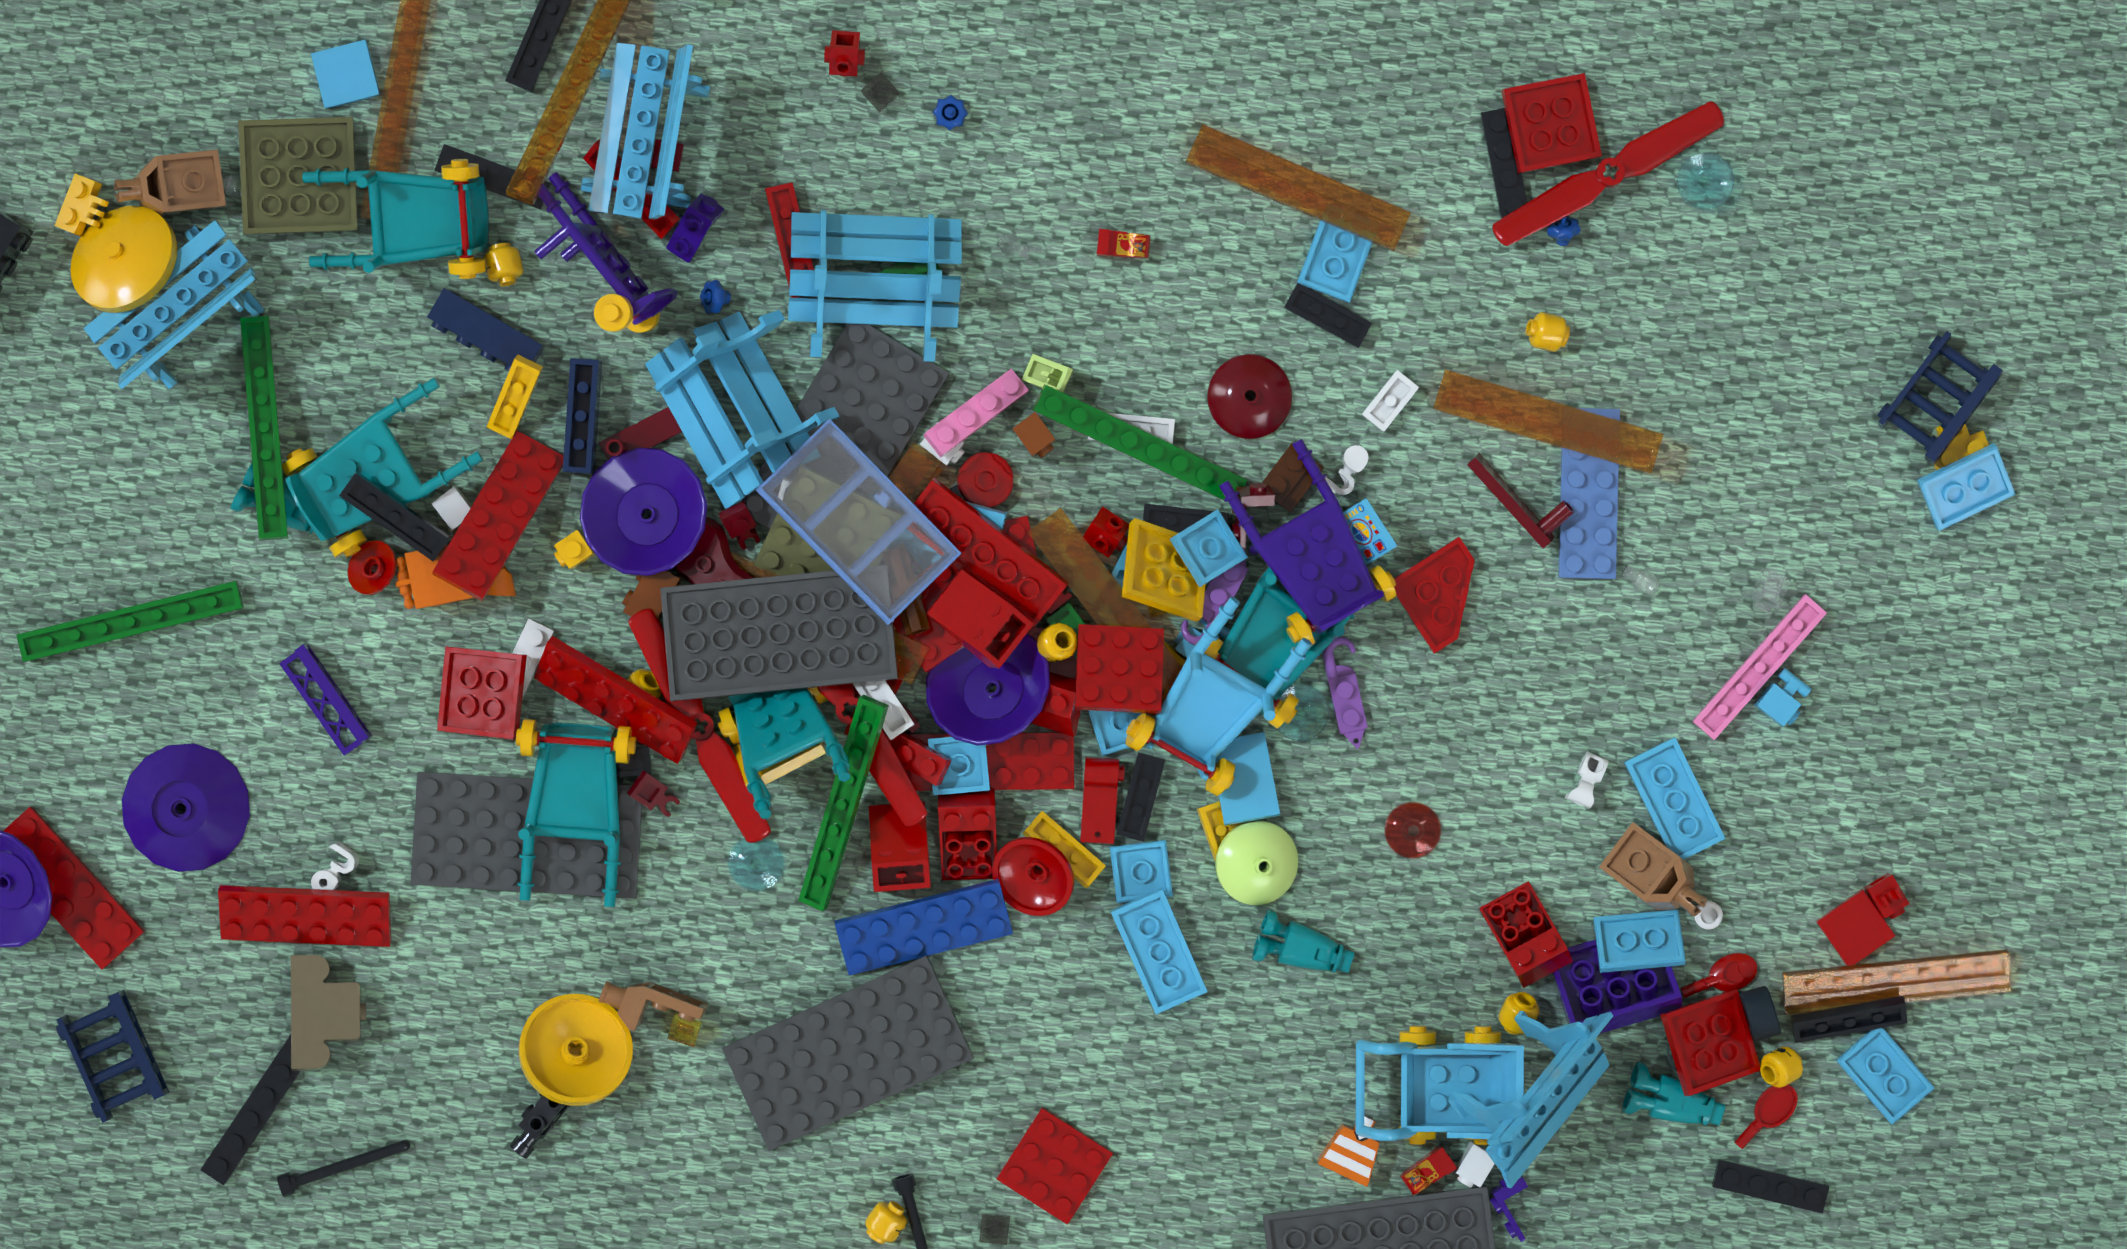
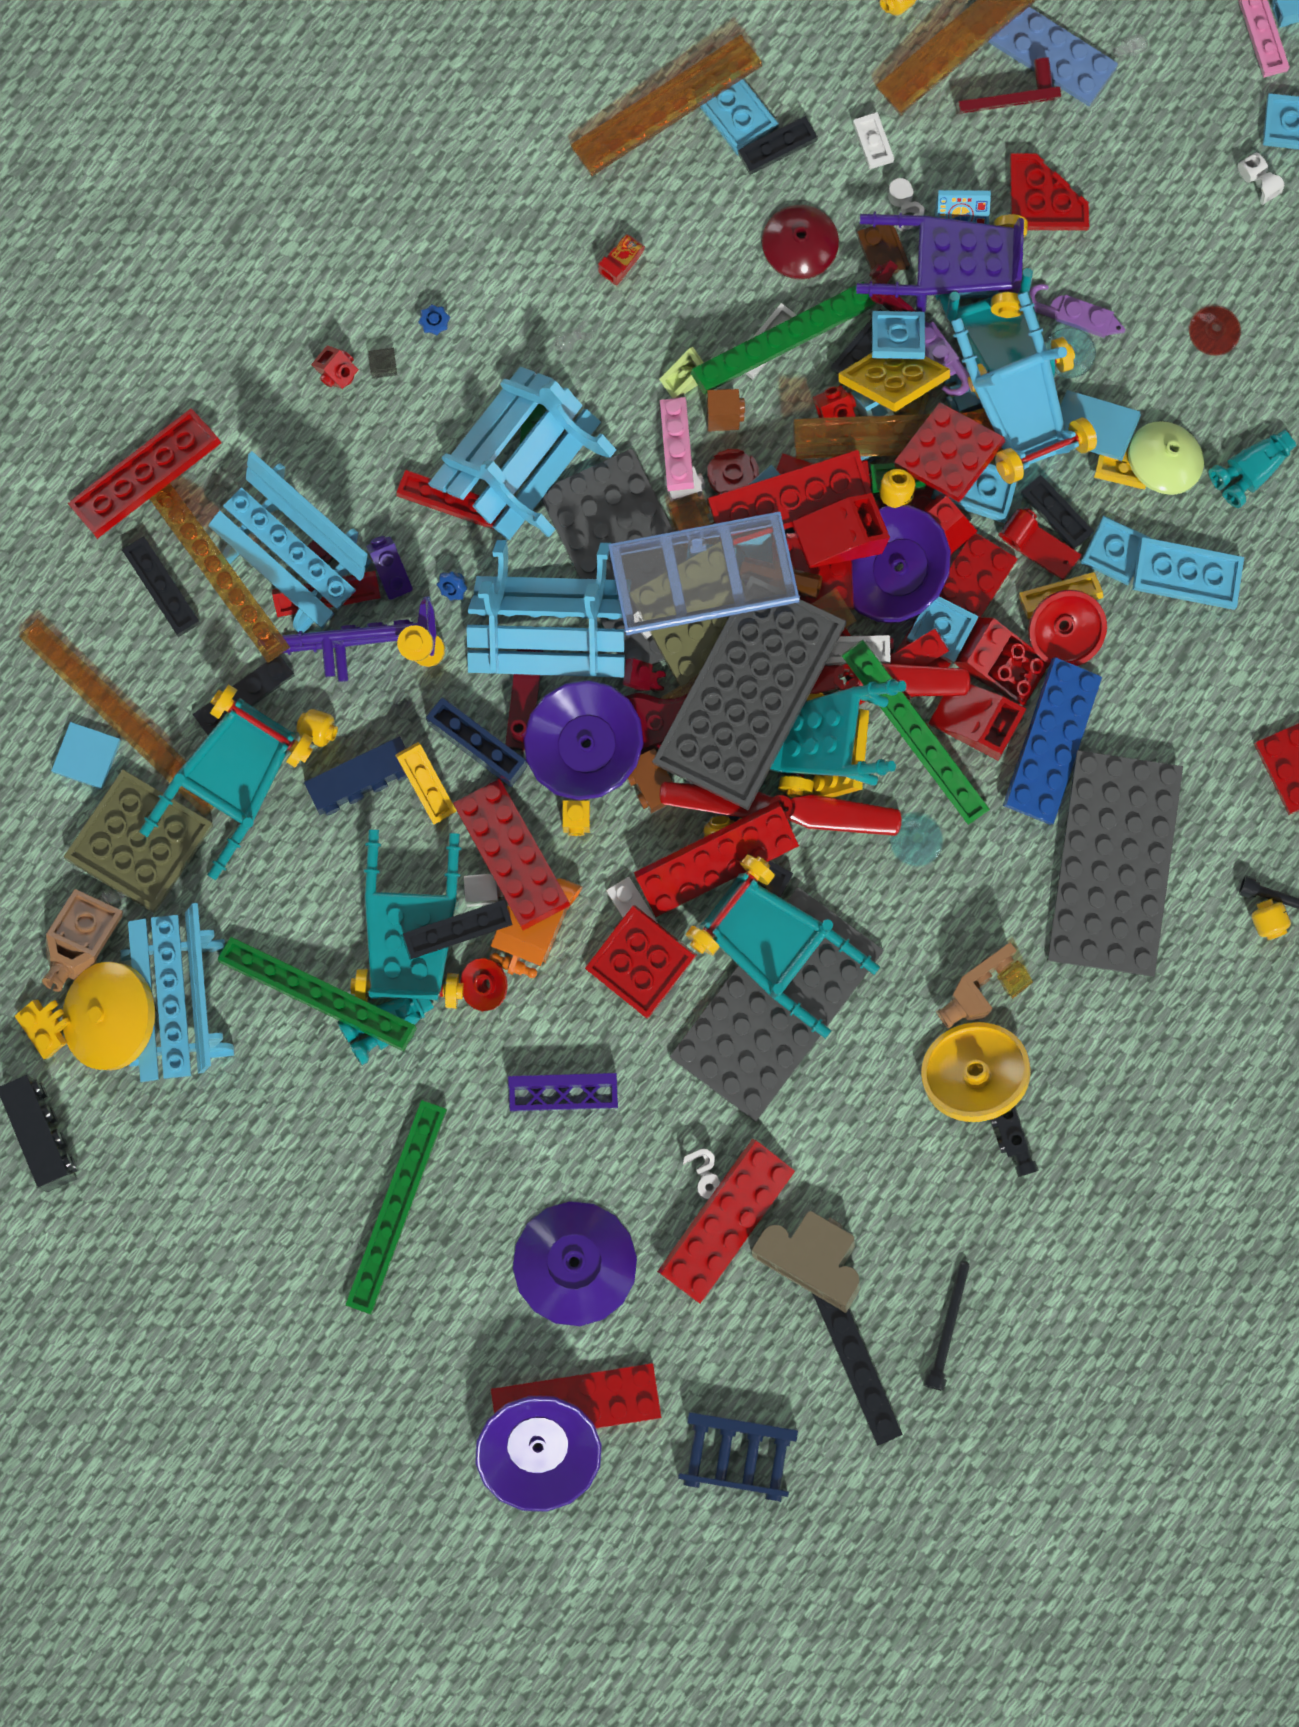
camera: 55 degrees left, 10 degrees down
dark red plate [627,770,680,817] -> none

